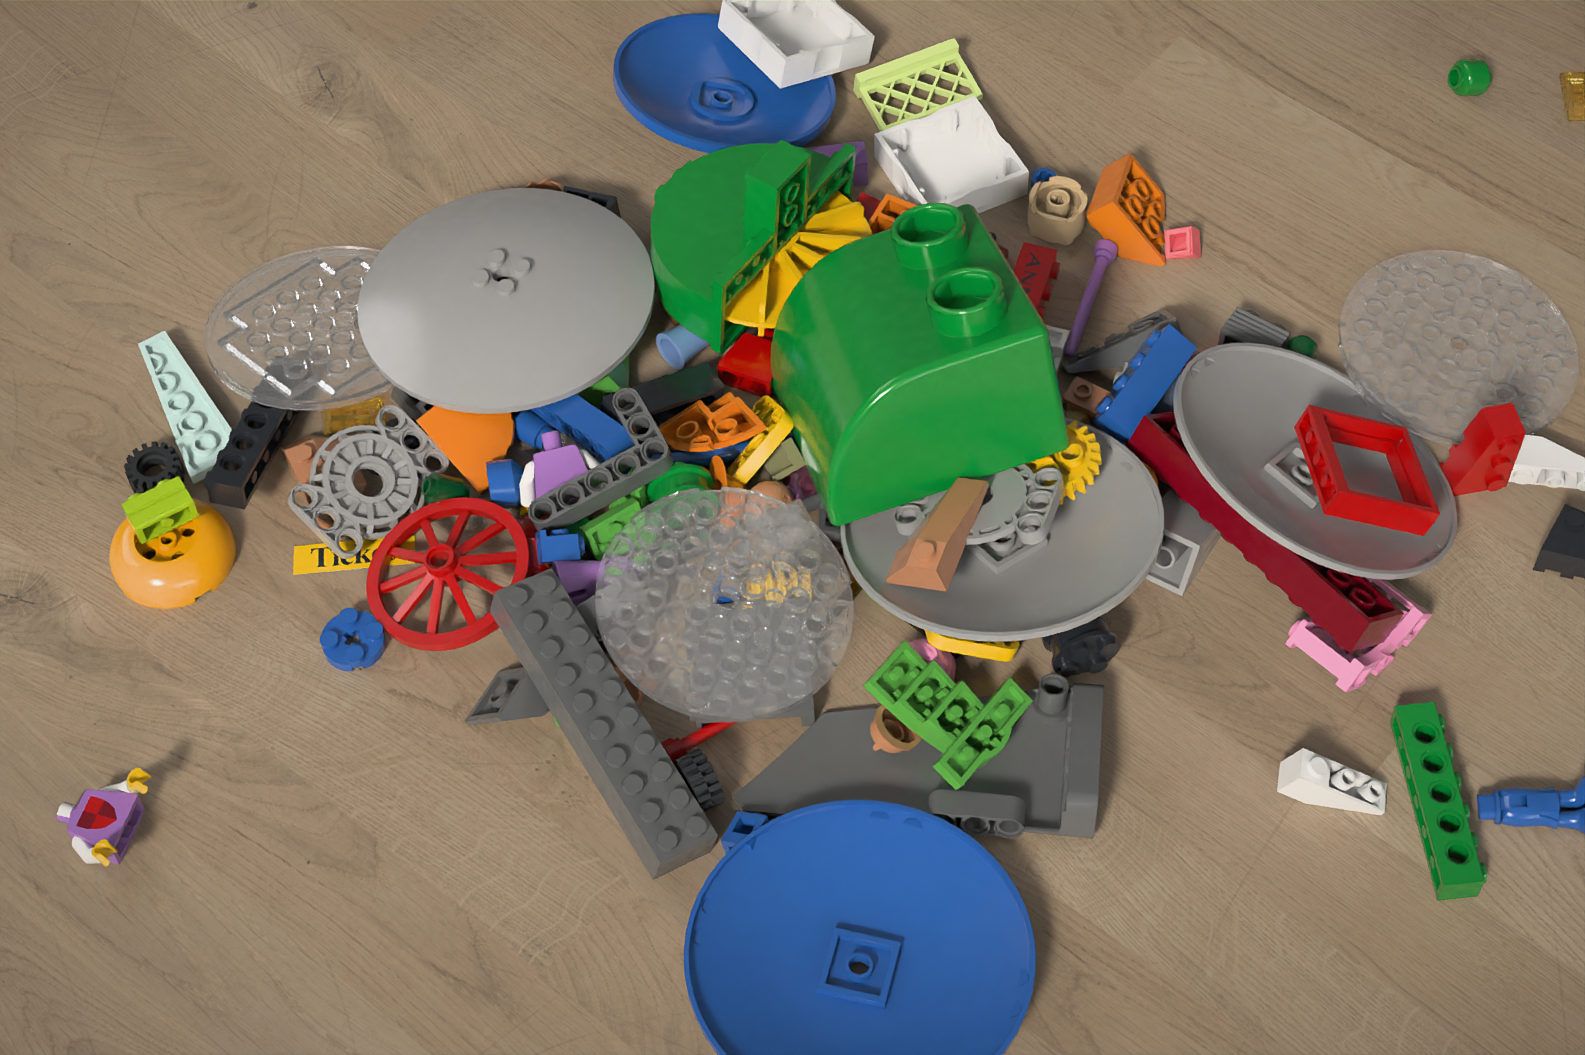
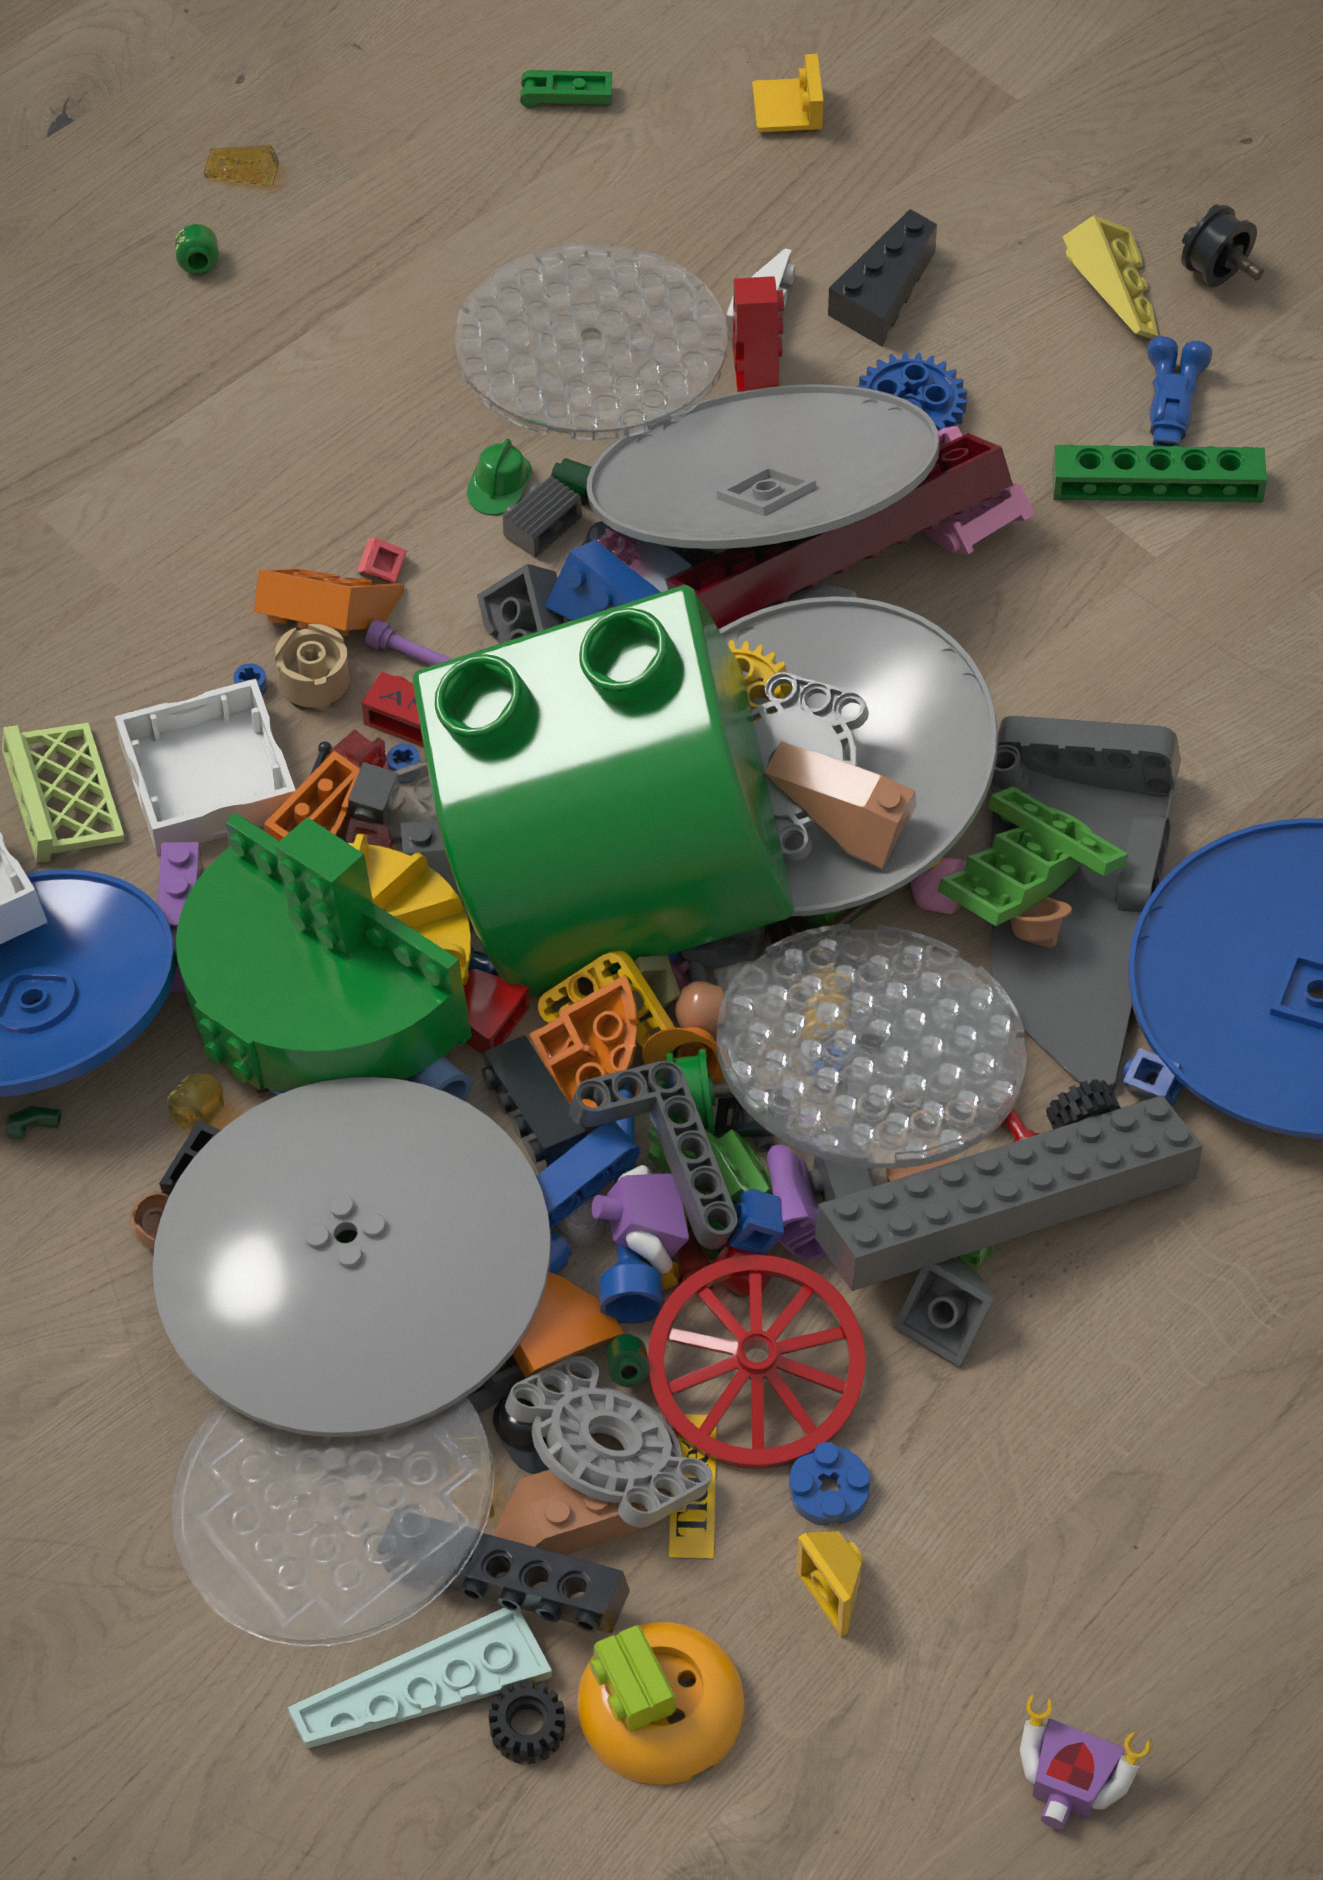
camera: 85 degrees left, 0 degrees up
white slope [1277,748,1387,815] -> none
red window [1294,405,1440,536] -> none
none -> dark green arm [4,1106,61,1139]
none -> clear yellow head [167,1073,224,1130]
none -> green piece [467,438,532,515]
none -> yellow slope [796,1531,863,1637]
none -> blue gear [856,352,967,431]

